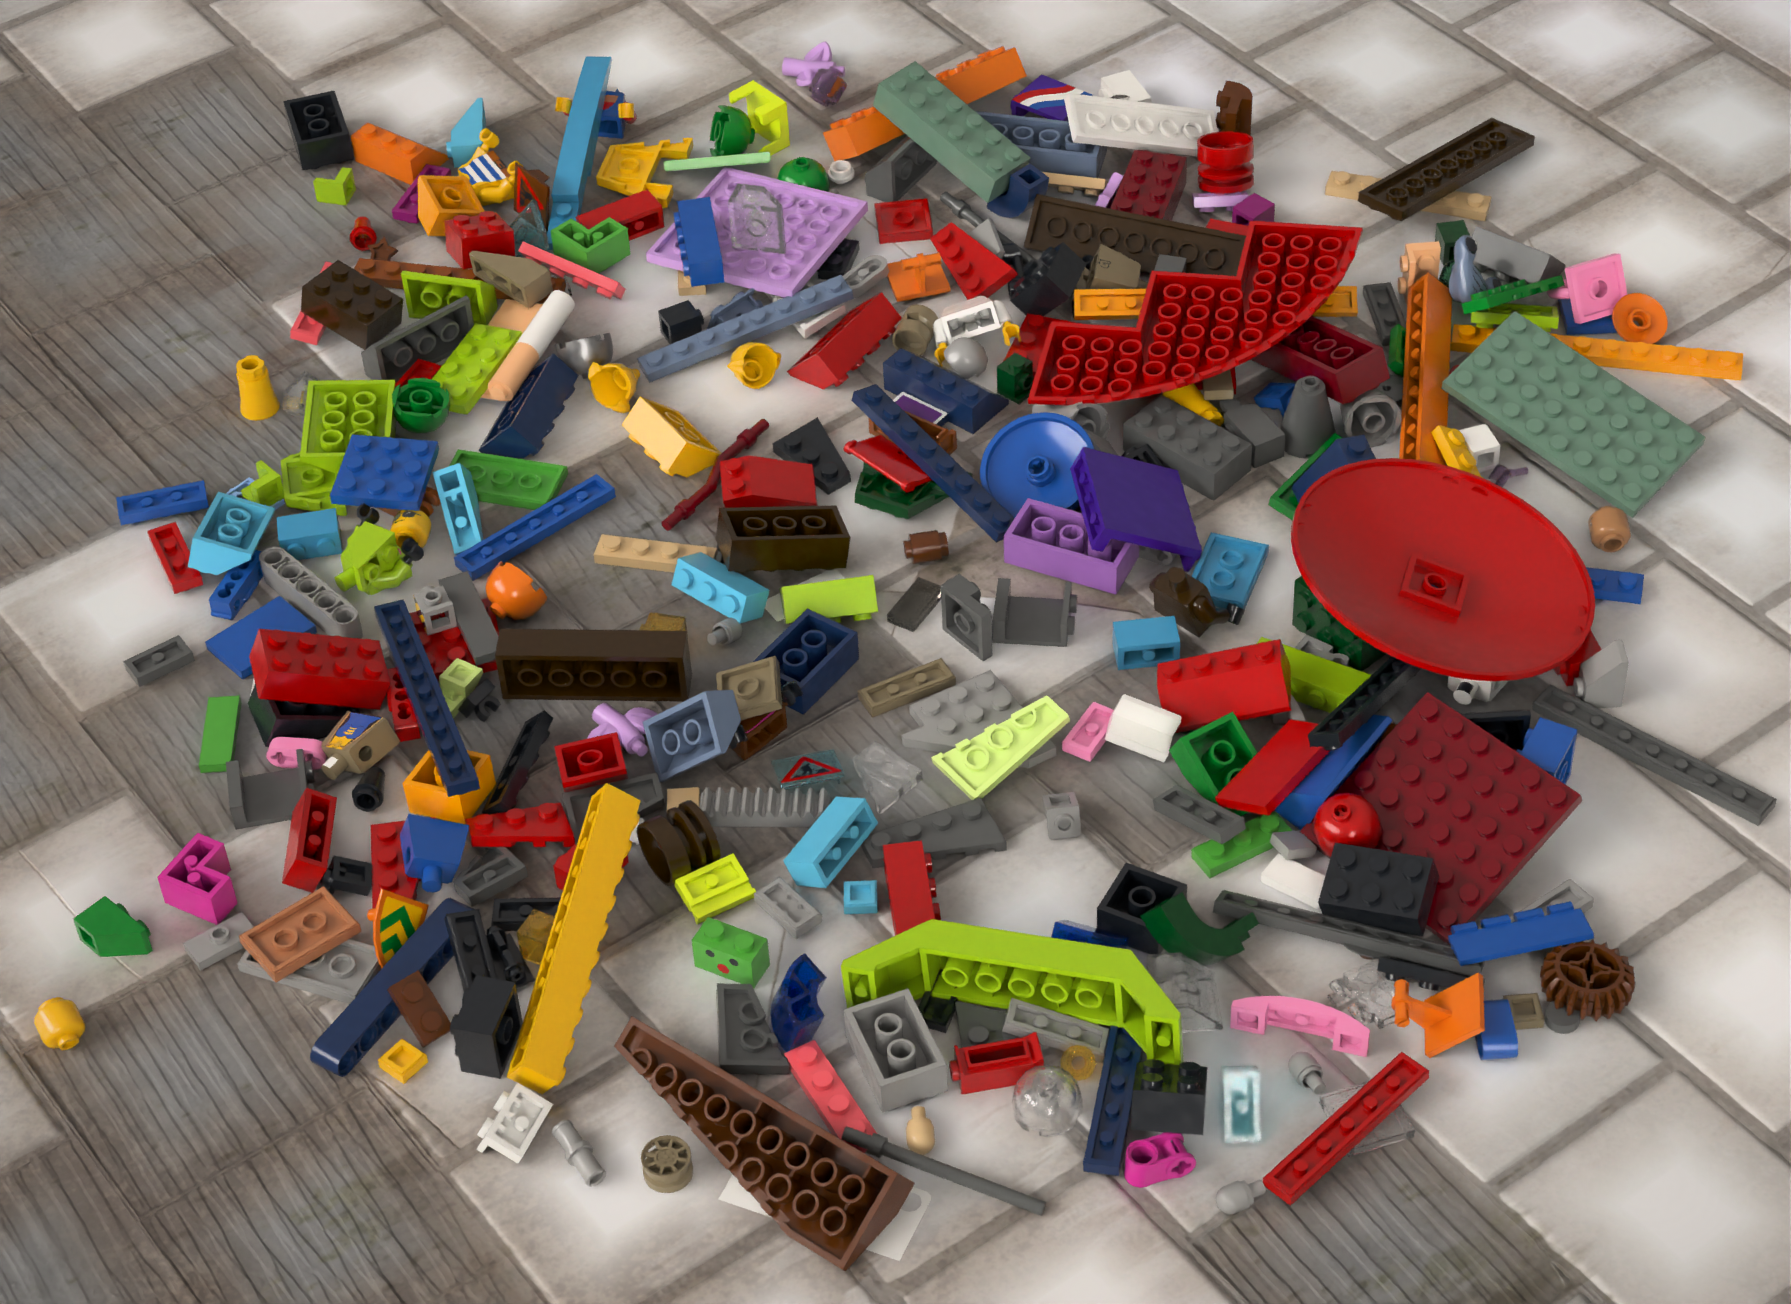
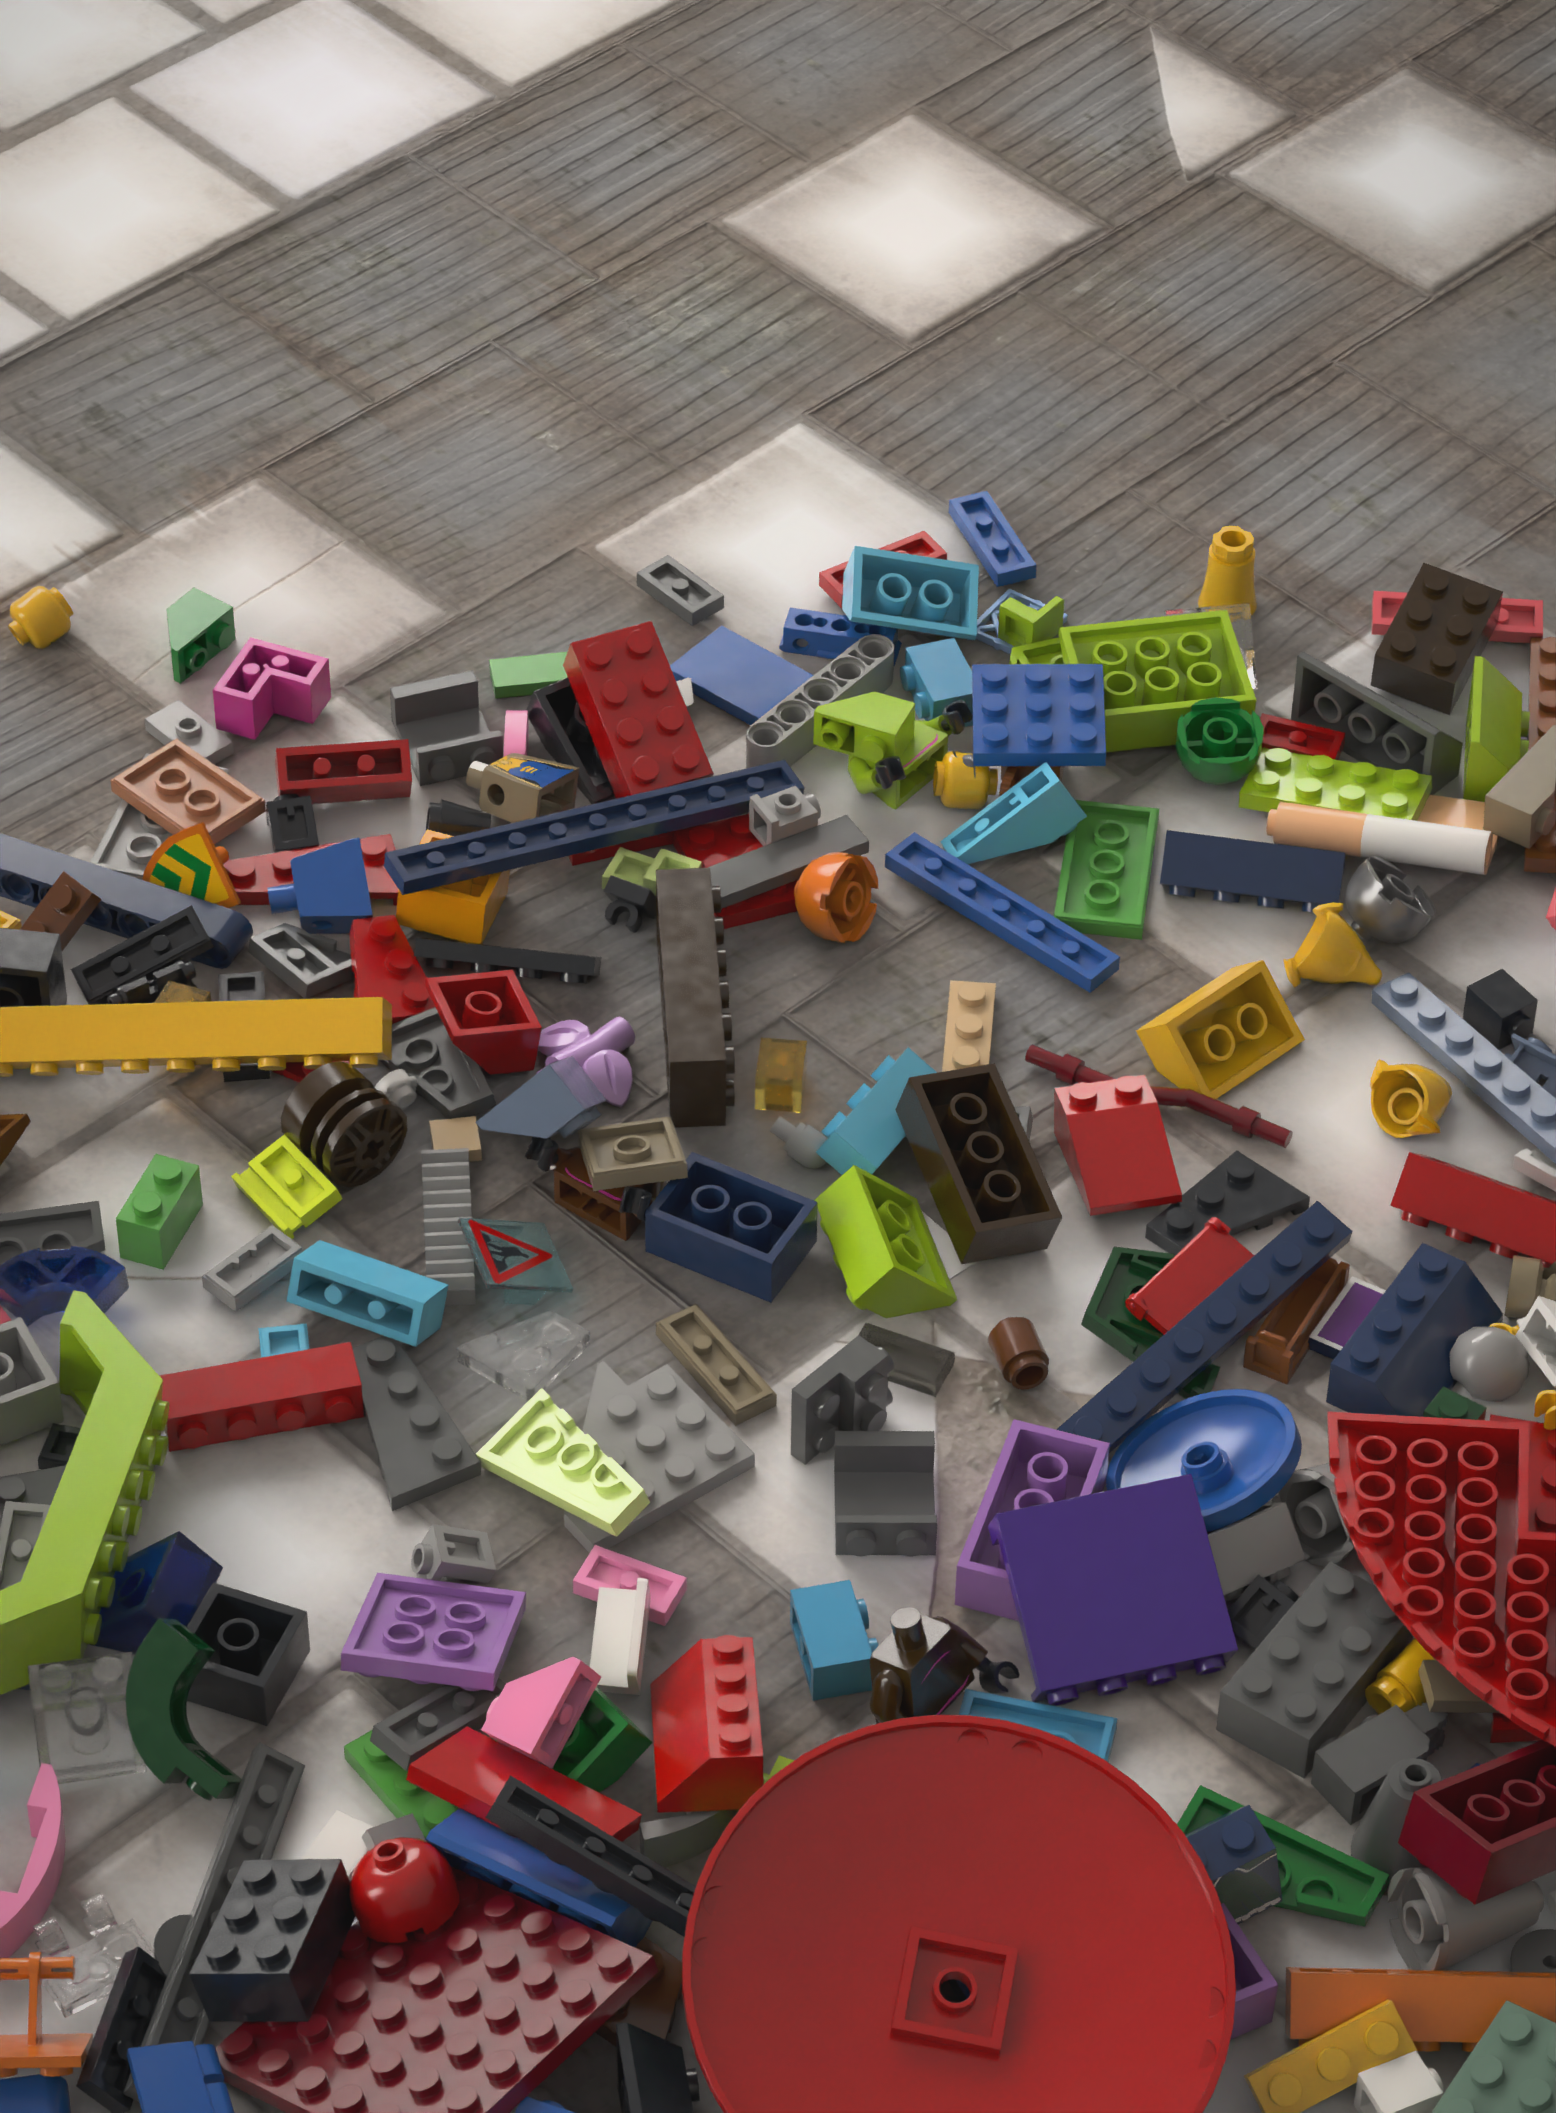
camera: 80 degrees right, 0 degrees up
none -> medium lavender plate [341,1573,526,1691]
none -> bright pink slope [481,1657,601,1769]

